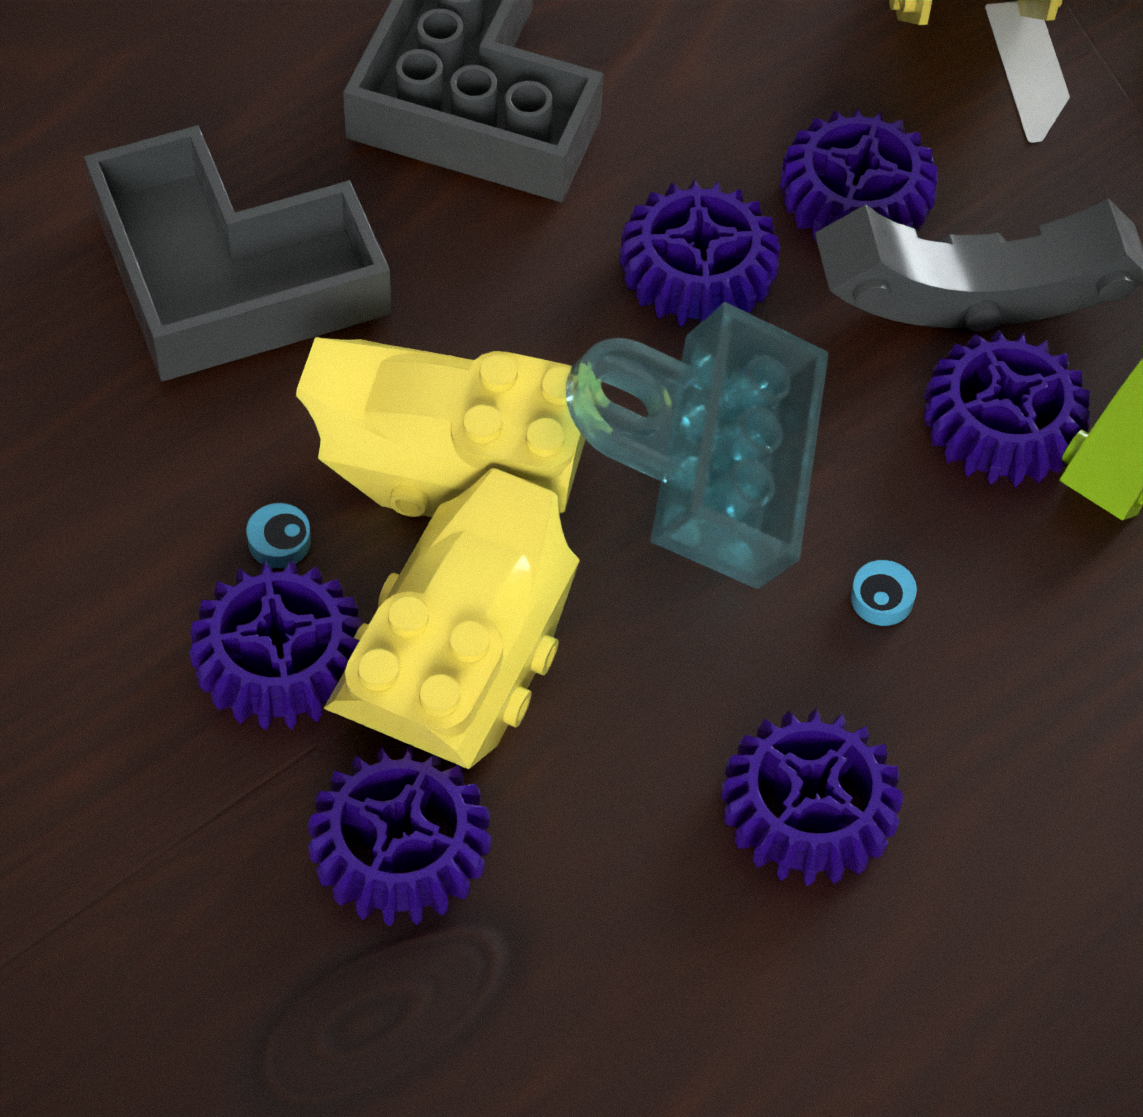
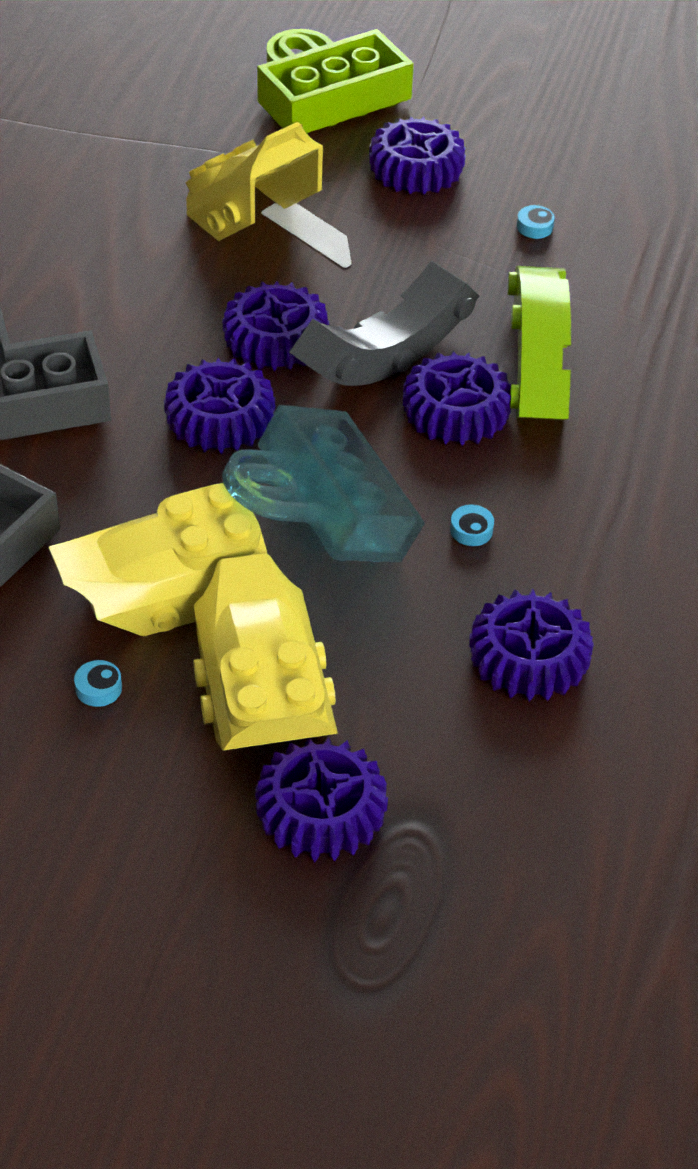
camera: 35 degrees left, 10 degrees down
dark purple gear [189,560,364,731] -> none

